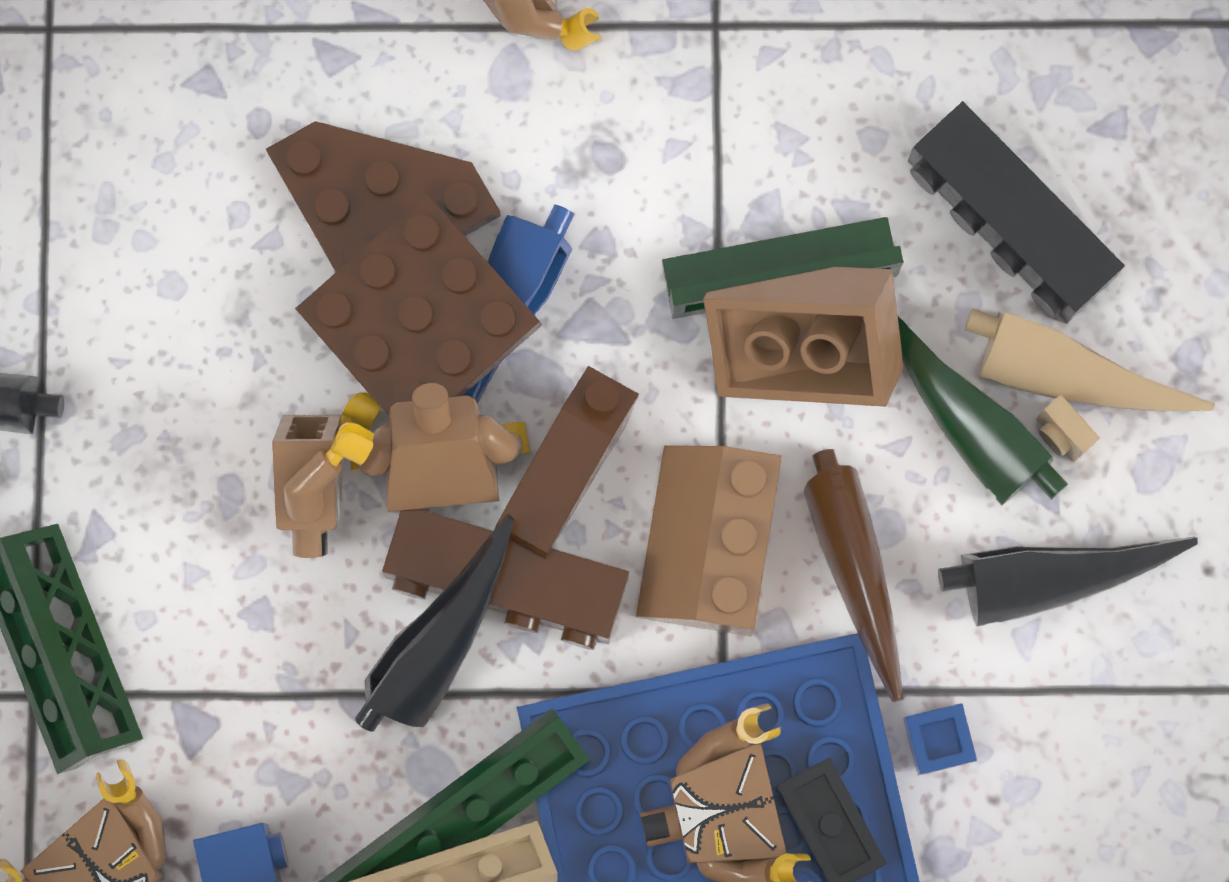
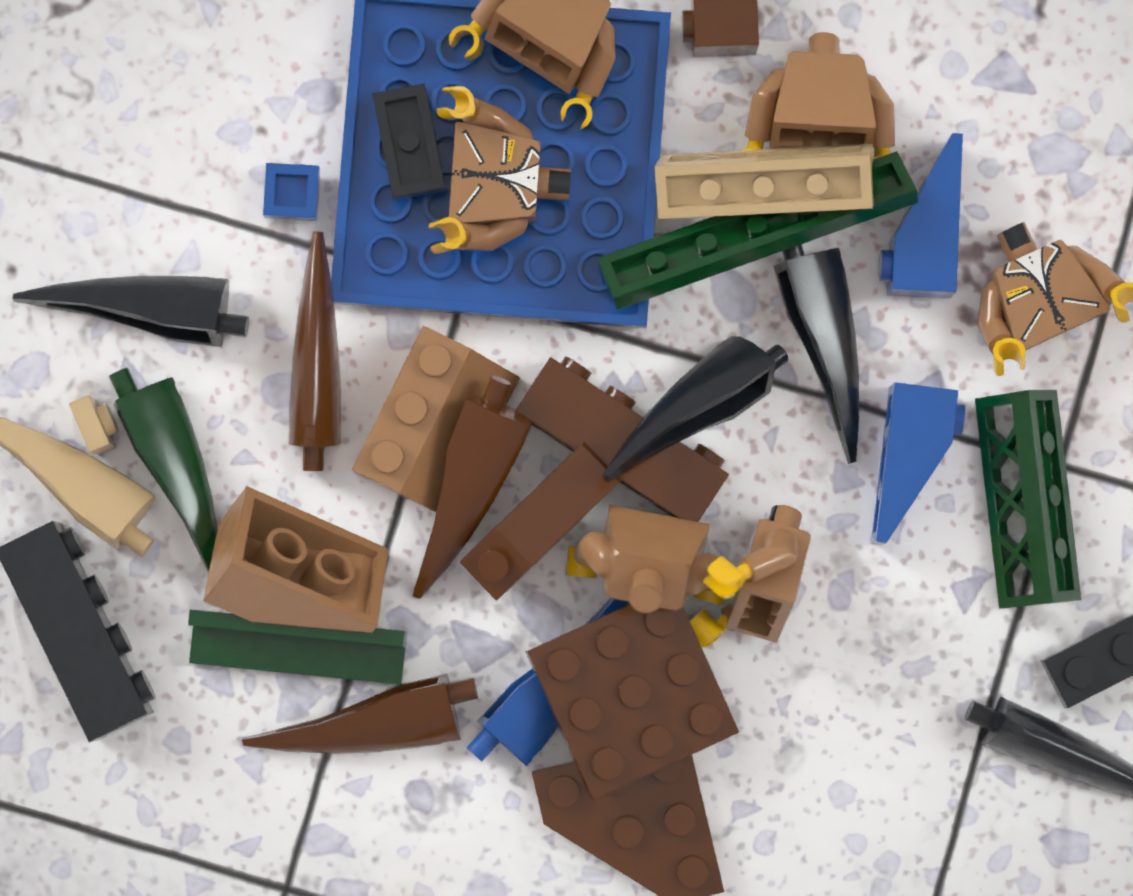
camera: 165 degrees left, 5 degrees up
none -> reddish brown piece [242,674,478,754]
none -> reddish brown piece [412,376,532,599]
none -> black piece [773,244,859,464]
none -> blue slope [871,382,965,545]

